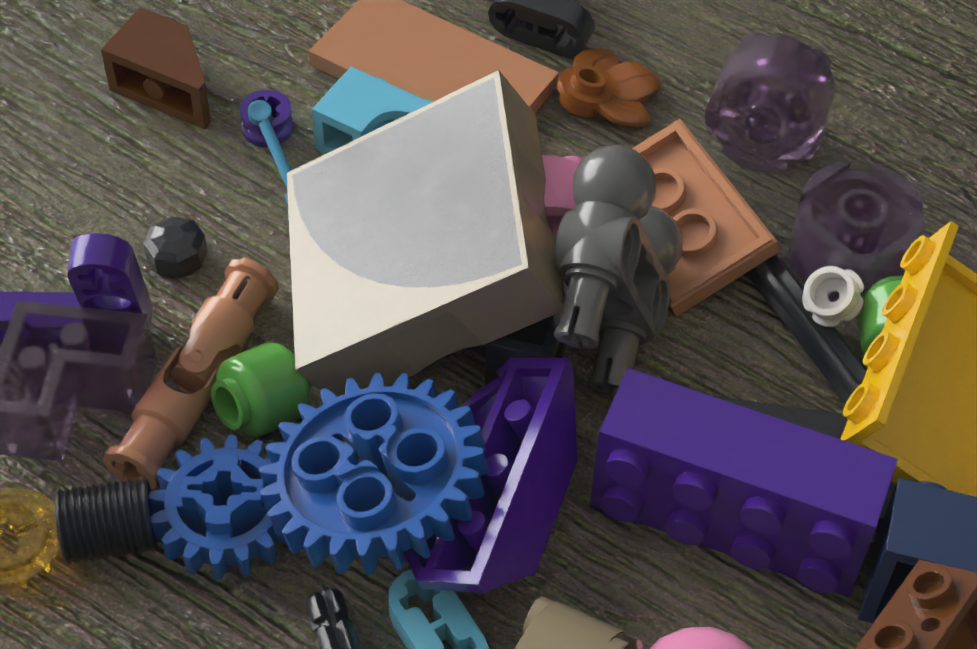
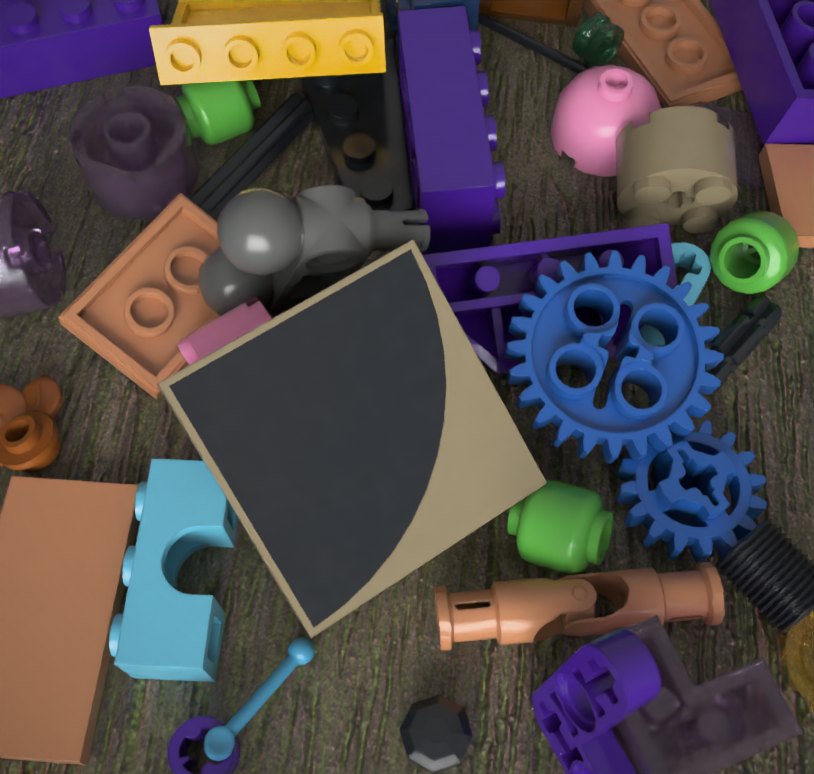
camera: 115 degrees left, 10 degrees up
white plate [802,266,864,327] -> none

